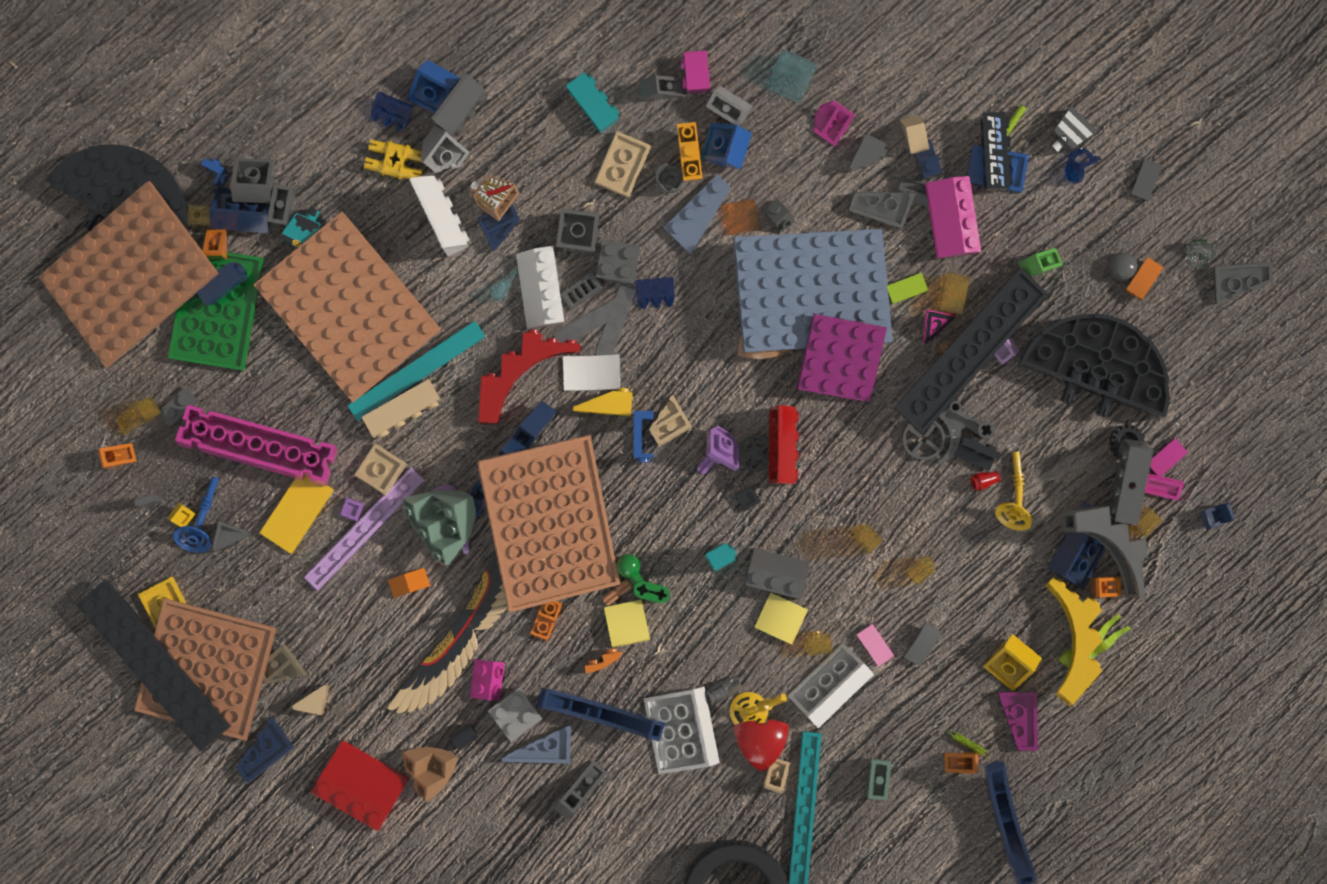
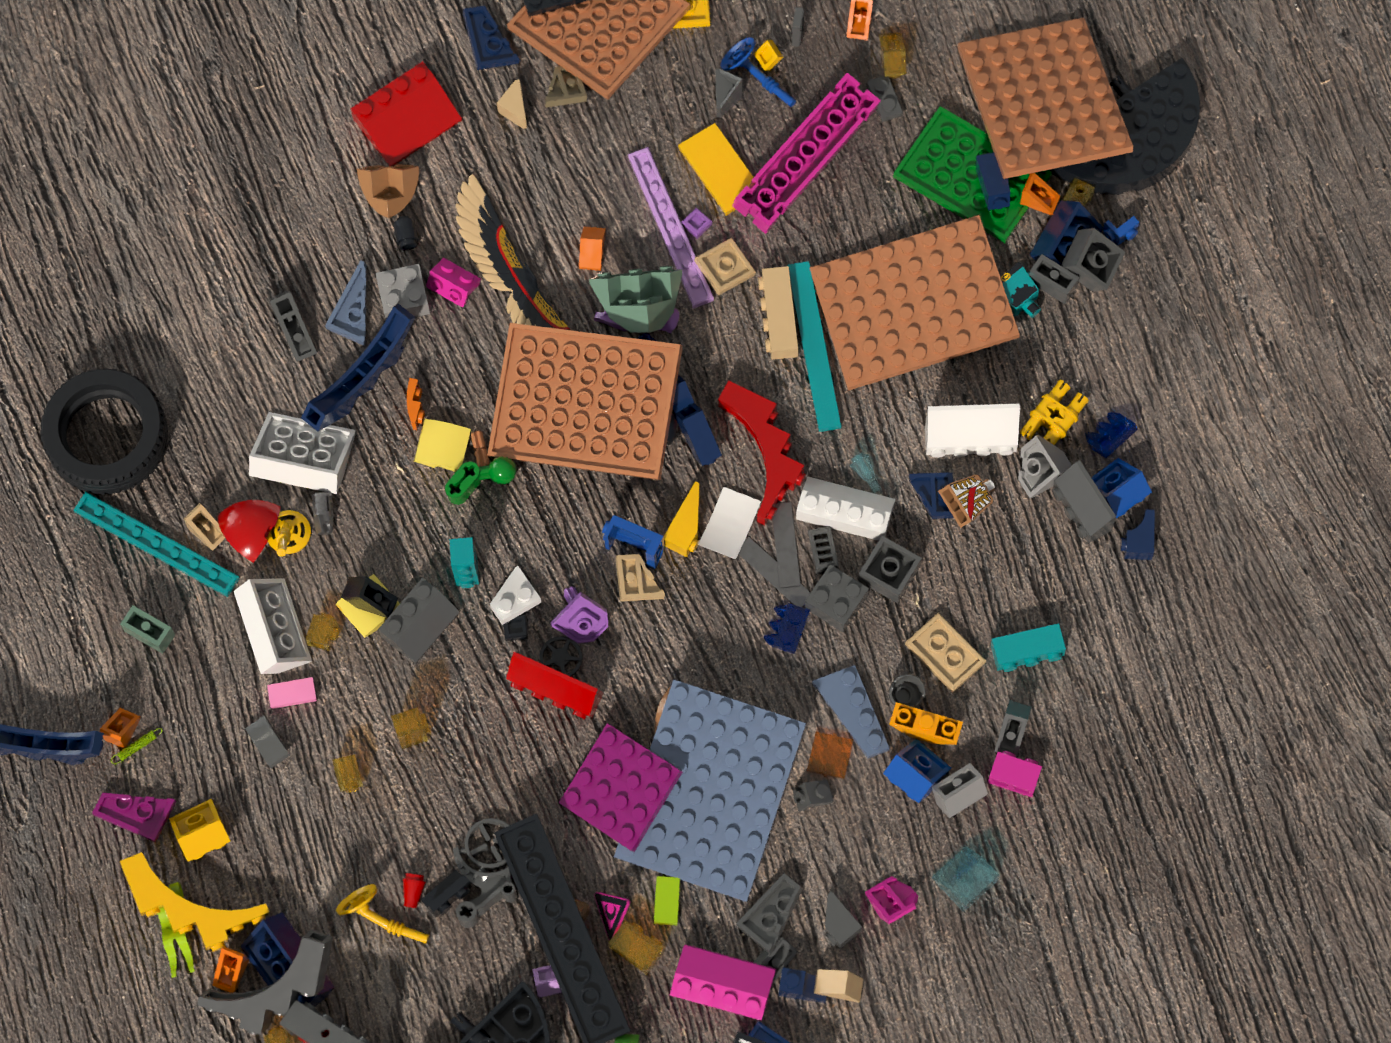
camera: 120 degrees right, 15 degrees down
orange slope [530,601,562,642] -> none
none -> black slope [341,576,398,618]
none -> white wing [490,566,541,625]
none -> dark blue arch [1120,509,1155,560]

